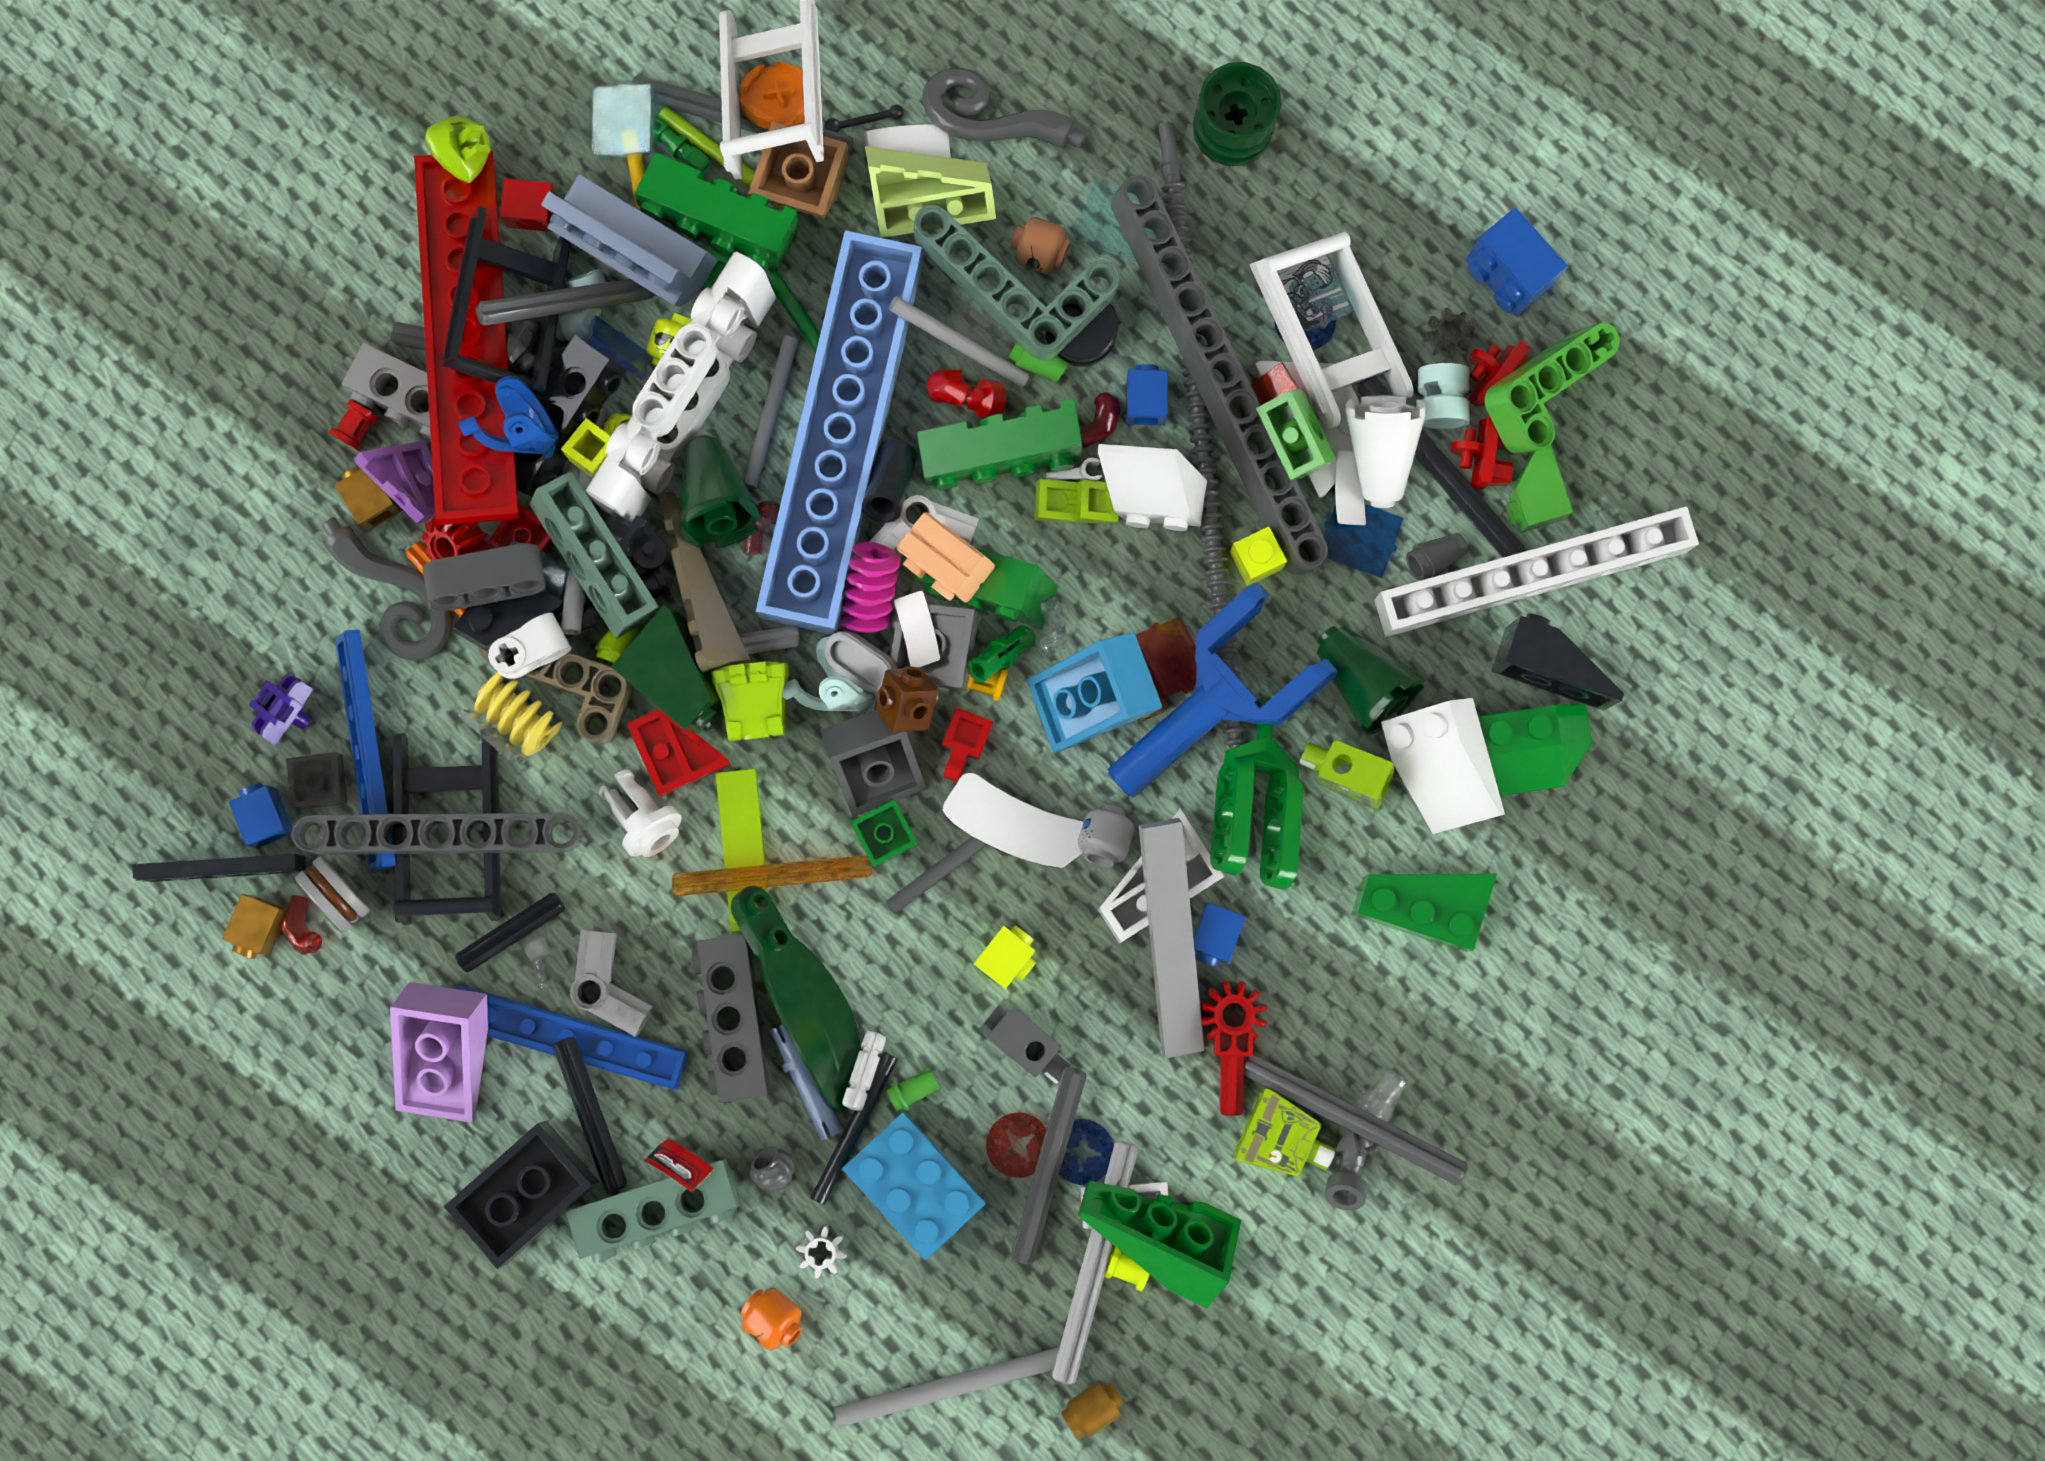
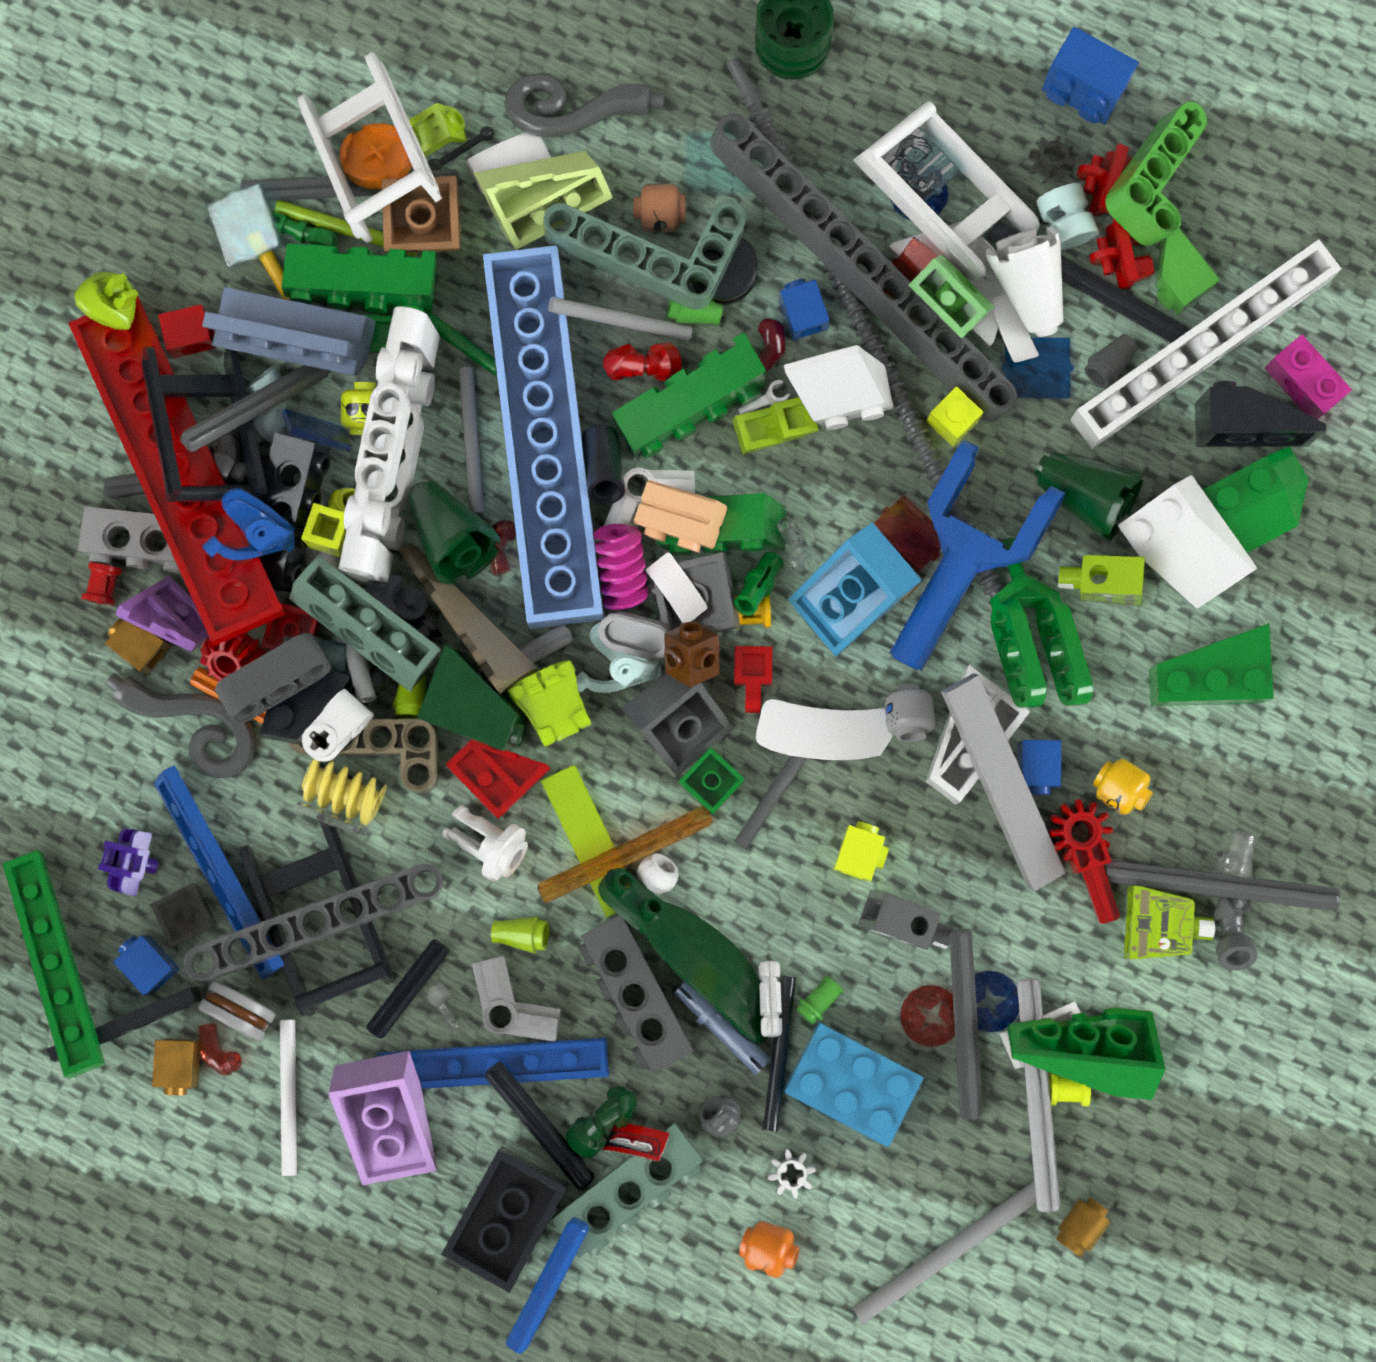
camera: 15 degrees left, 0 degrees up
none -> green plate [2,850,106,1079]
none -> white bar [280,1020,297,1176]
none -> lime bracket [409,103,467,157]
none -> lime cone [491,916,549,954]
none -> blue axle [506,1217,589,1354]
none -> dark green arm [566,1085,637,1158]
none -> white piece [637,854,678,894]
none -> yellow head [1093,759,1153,815]
none -> dark pink brick [1264,334,1352,420]

